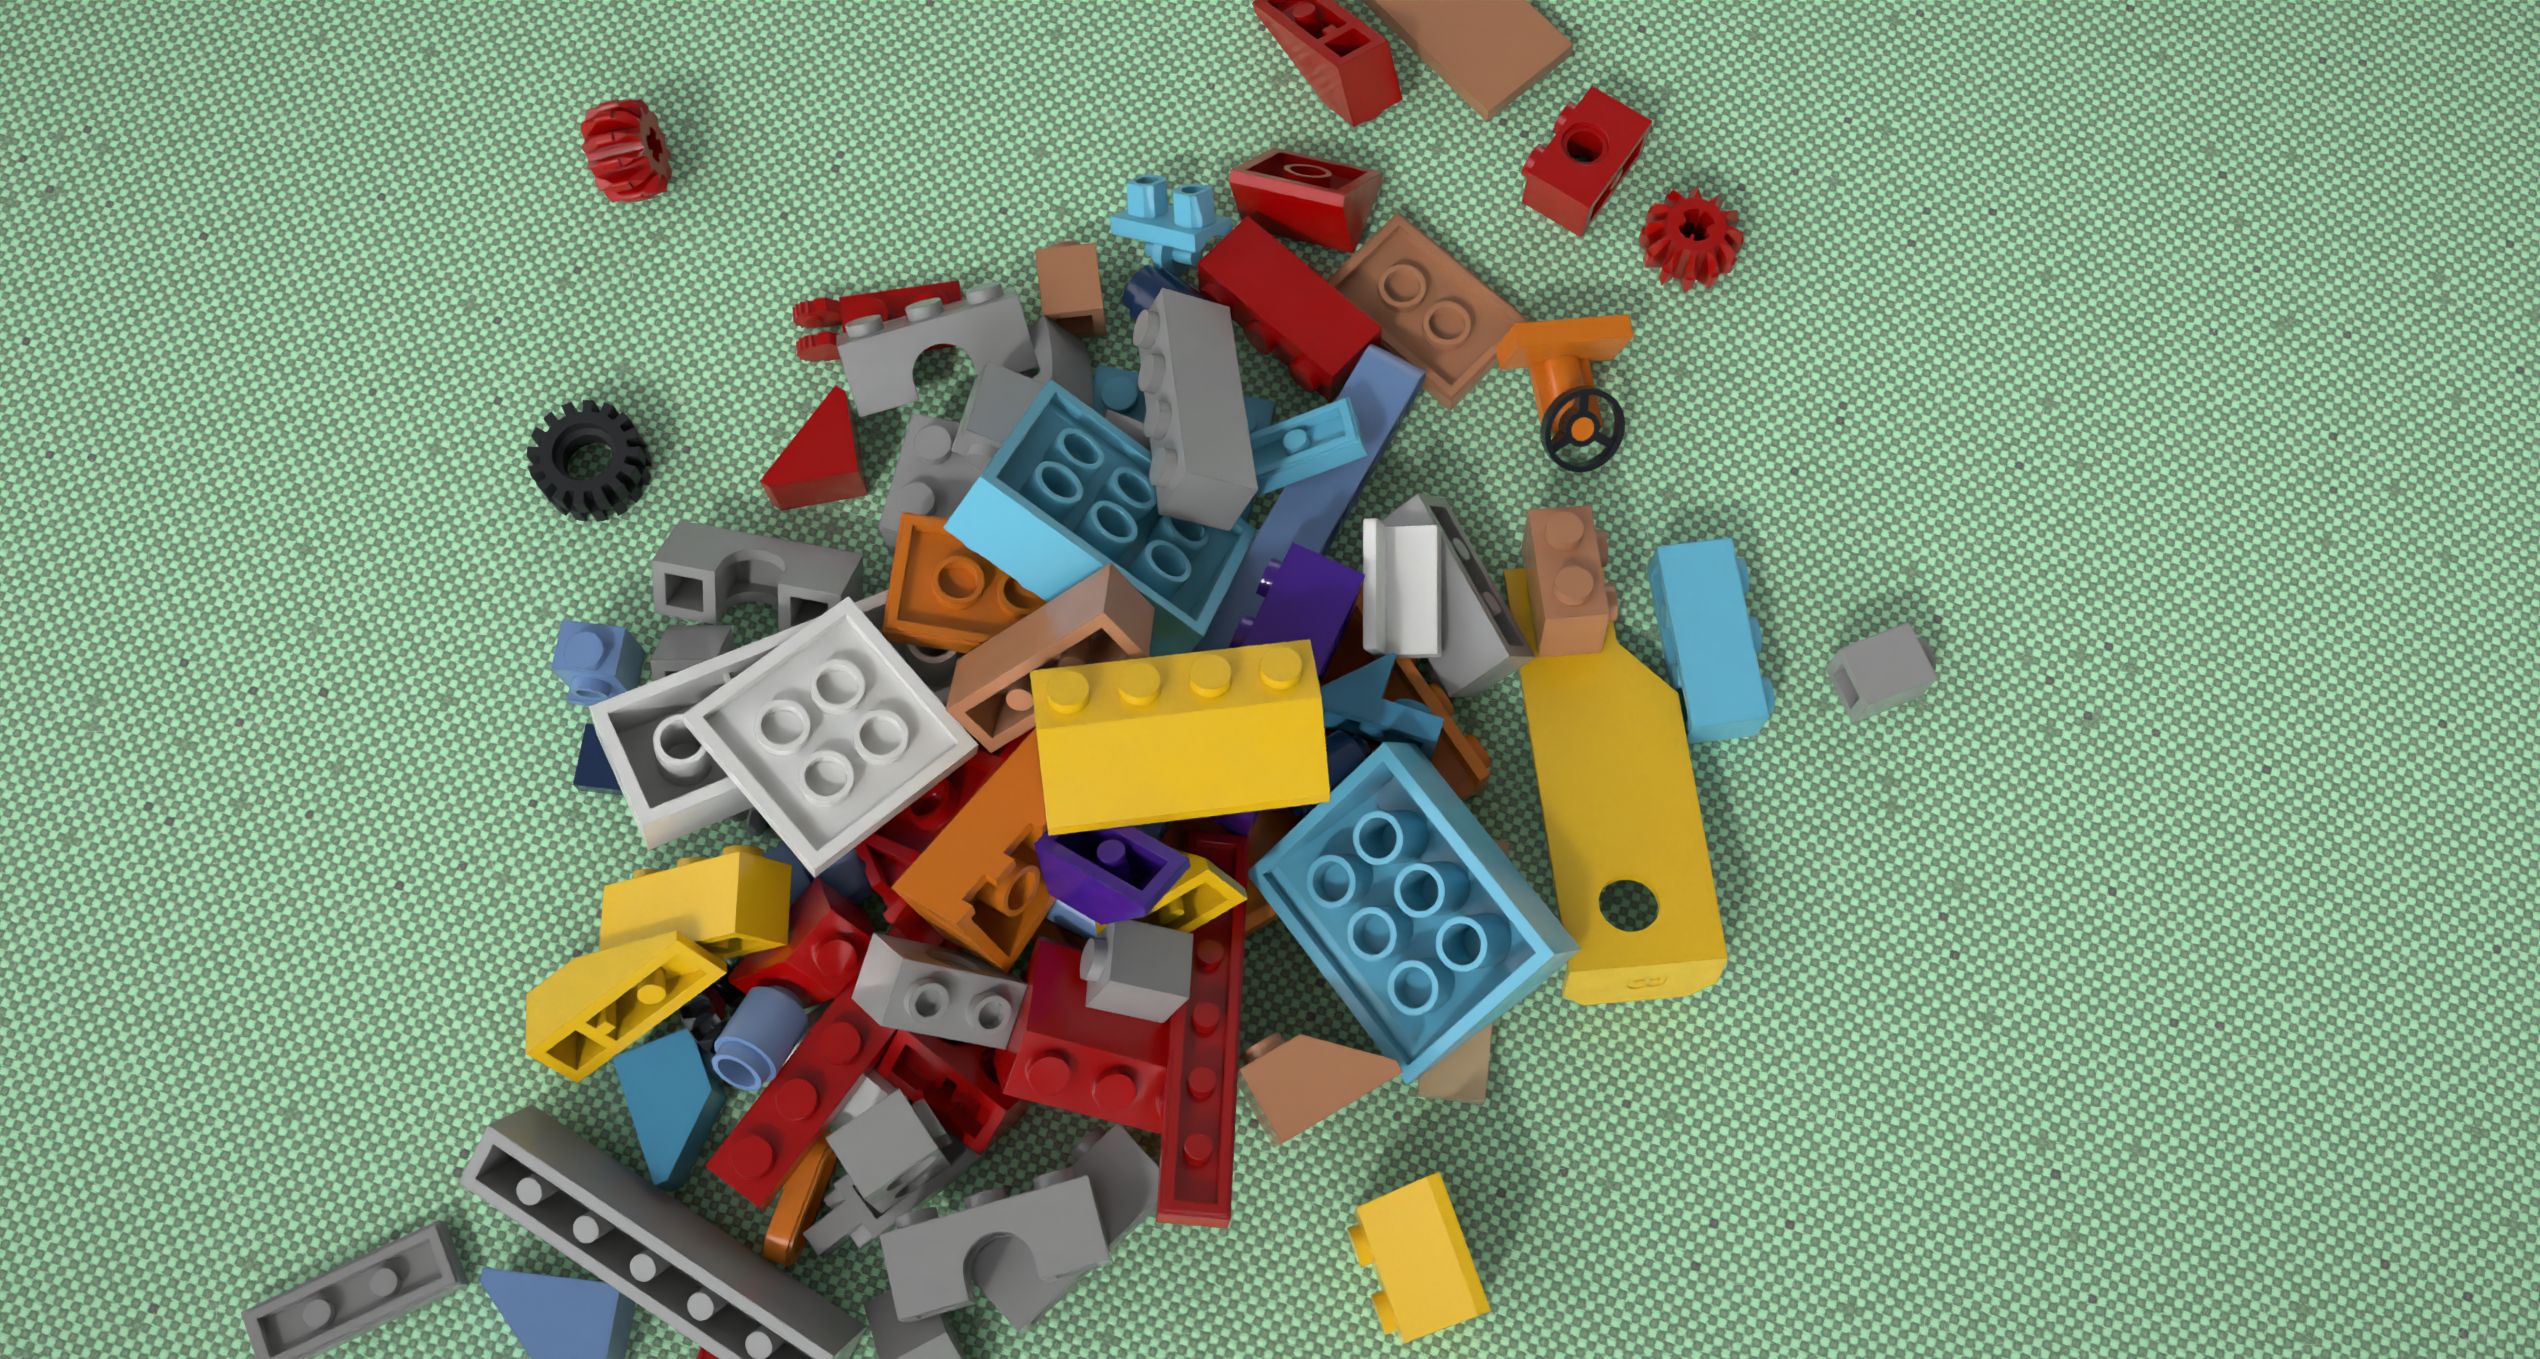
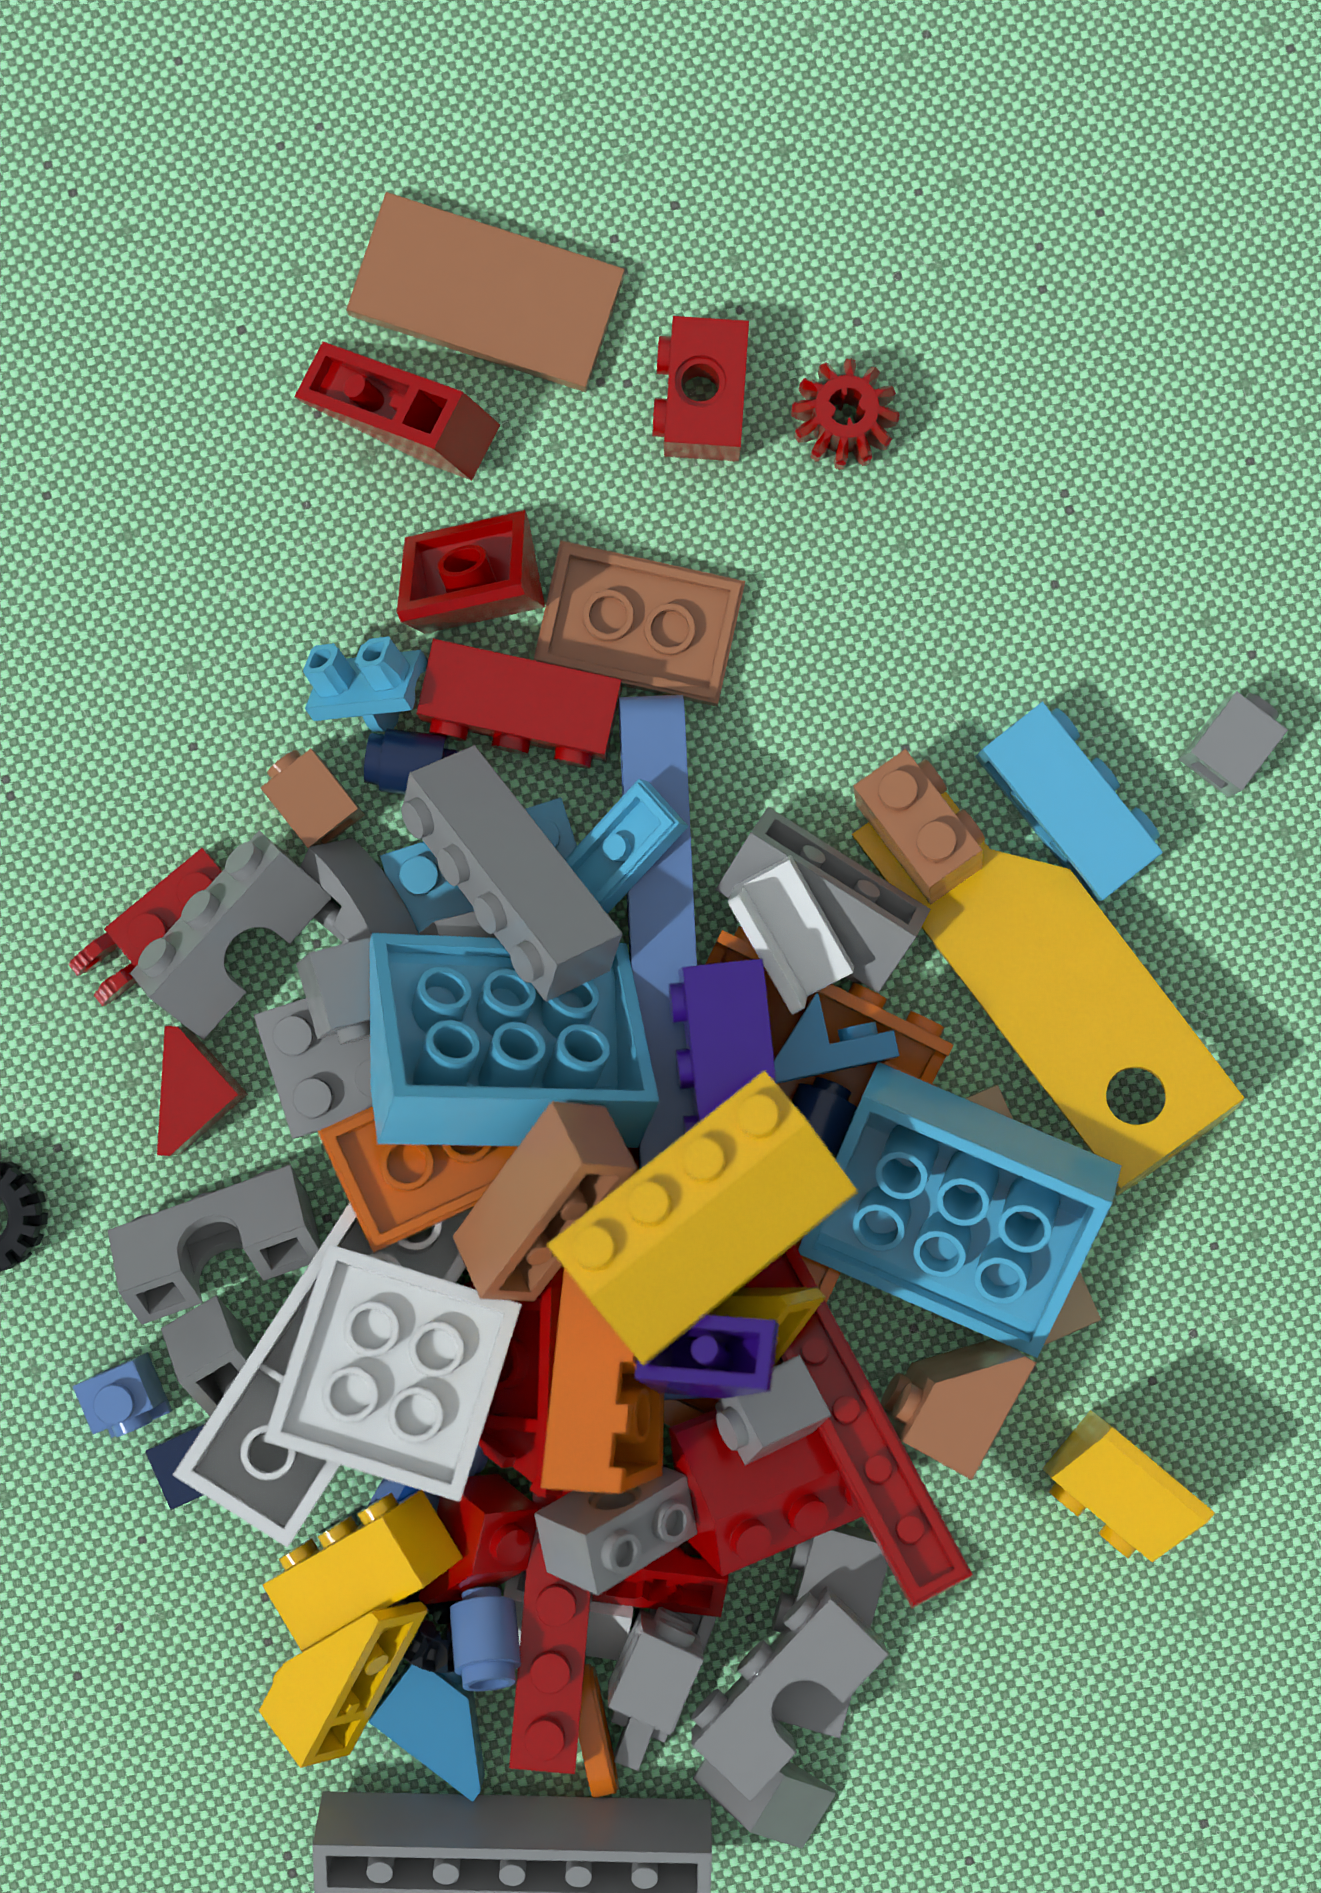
camera: 30 degrees left, 15 degrees up
orange piece [1495,314,1634,472] -> none

